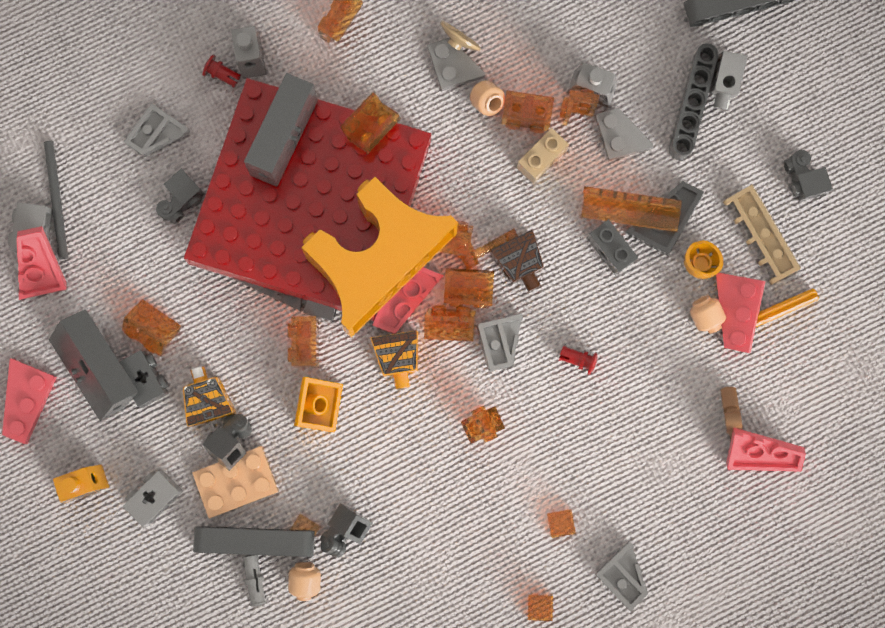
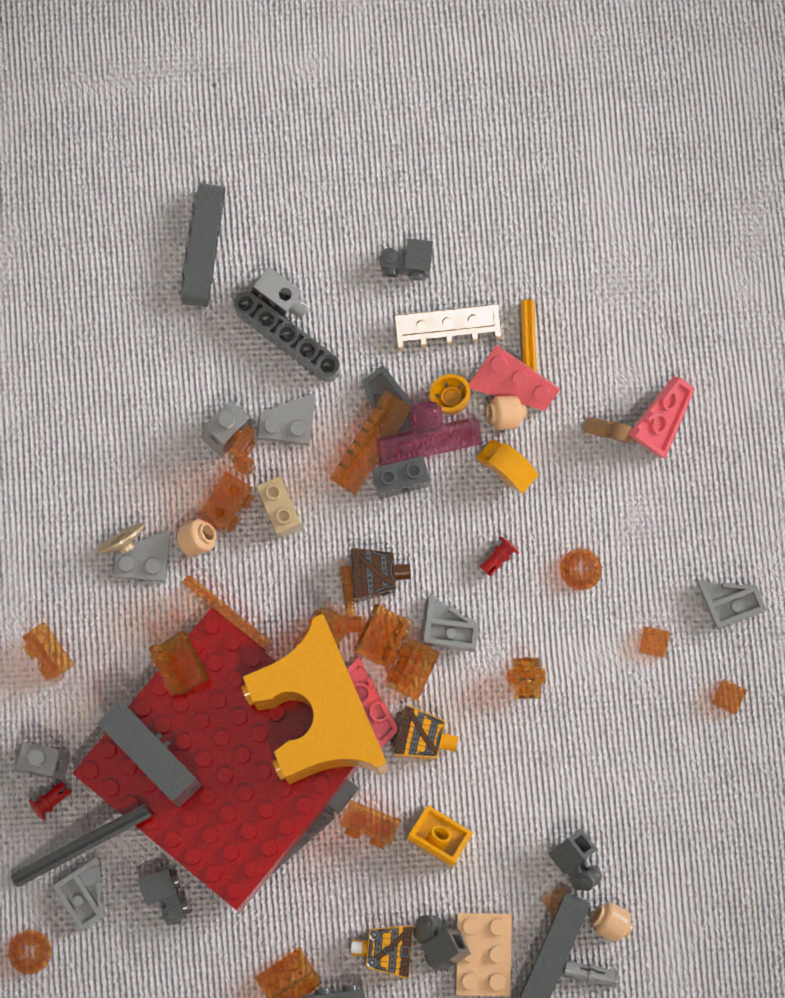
camera: 75 degrees left, 5 degrees down
none -> clear orange gear [8,930,52,974]
none -> dark grey axle [11,804,151,887]
none -> clear orange tile [182,575,272,654]
none -> clear pink plate [377,401,481,466]
none -> light orange brick [476,439,539,494]
none -> clear orange gear [560,548,603,590]

